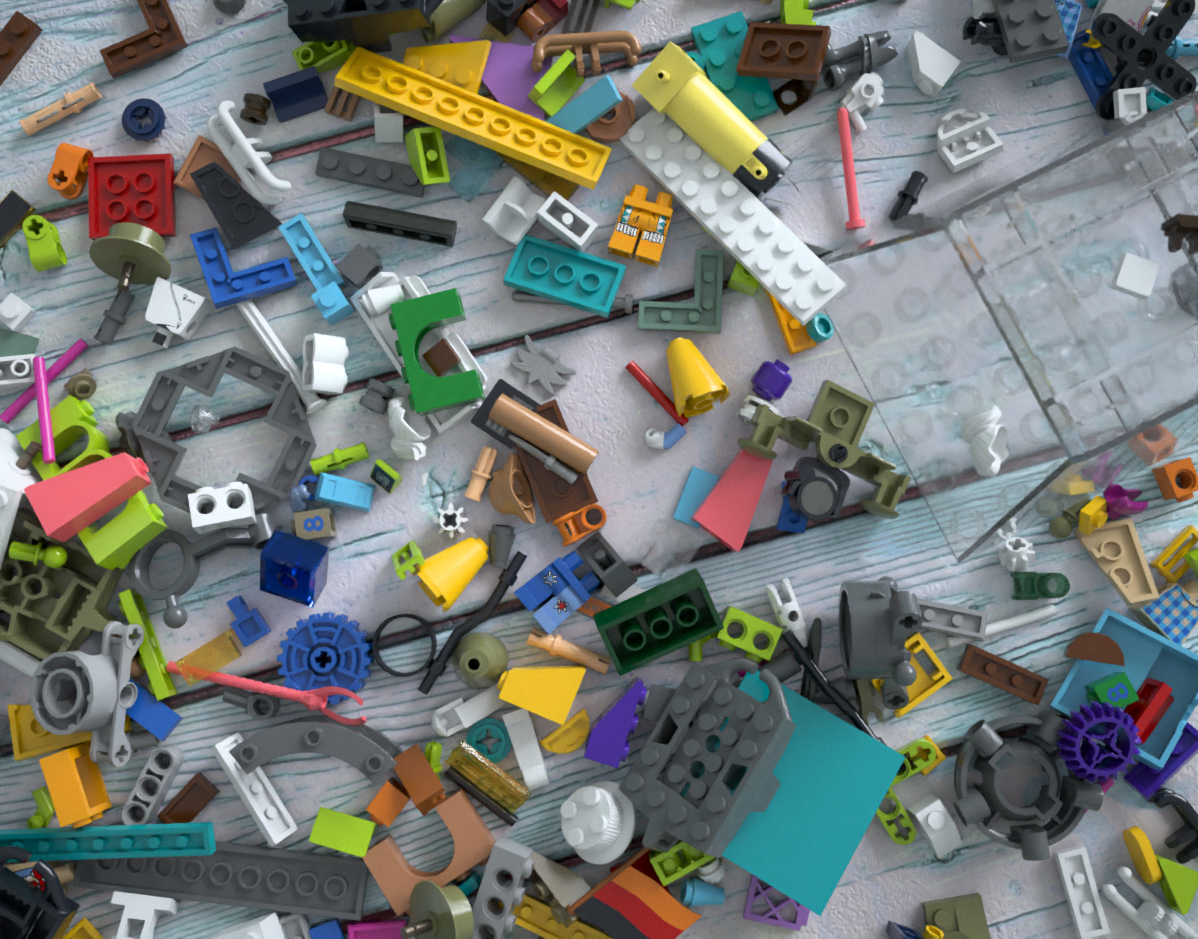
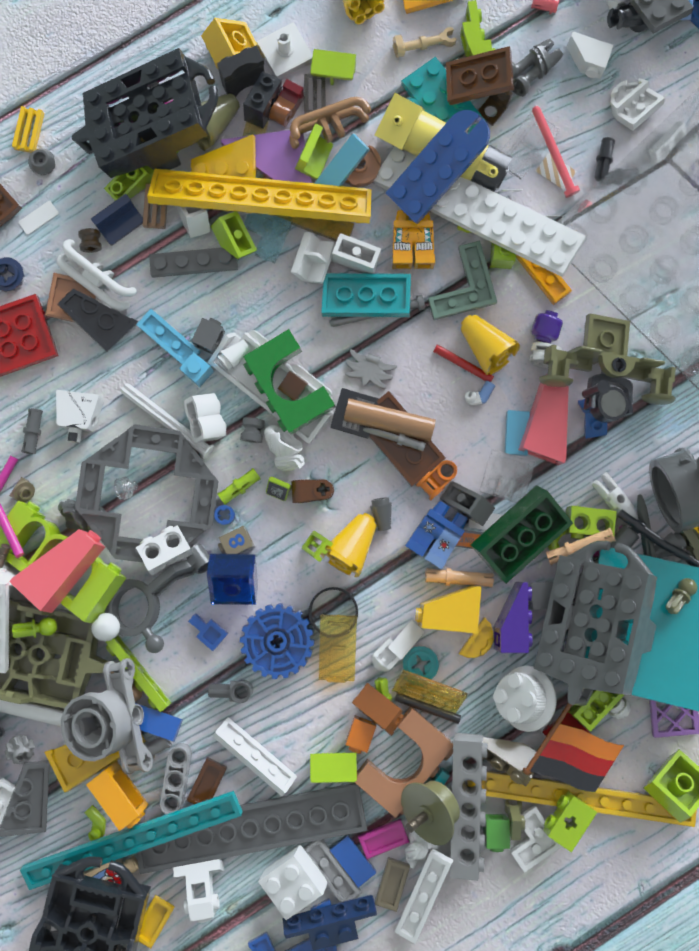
camera: 15 degrees left, 0 degrees up
olive piece [89,222,172,291] -> none
coral piece [166,661,367,726] -> none
clear yellow panel [175,629,242,687] -> none
blue plate [190,227,297,309] -> none
dark grey fence [228,715,404,784] -> none
sand blue arm [289,484,310,513] -> none
medium azure tile [314,472,376,512] -> none
pearl dark grey brick [342,201,457,247] -> none
black bar [418,551,527,695] -> none
white gear [433,503,470,539] -> none
olive cone [452,632,508,689] -> none
light nougat axle [463,446,498,502] -> none
medium nougat hat [489,453,536,524] -> none
white leg [502,707,550,791] -> none
medium azure cone [680,877,725,907] -> none
teal tile [806,313,834,343] -> none
white piece [839,72,884,133] -> none
none -> white sticker [18,201,59,235]
none -> white piece [91,613,120,641]
none -> reddish brown piece [291,479,334,503]
none -> clear yellow piece [319,615,357,683]
none -> blue plate [386,110,490,224]
none -> sticker [536,153,577,190]
none -> light nougat pin [546,528,616,565]
none -> olive axle [665,578,698,615]

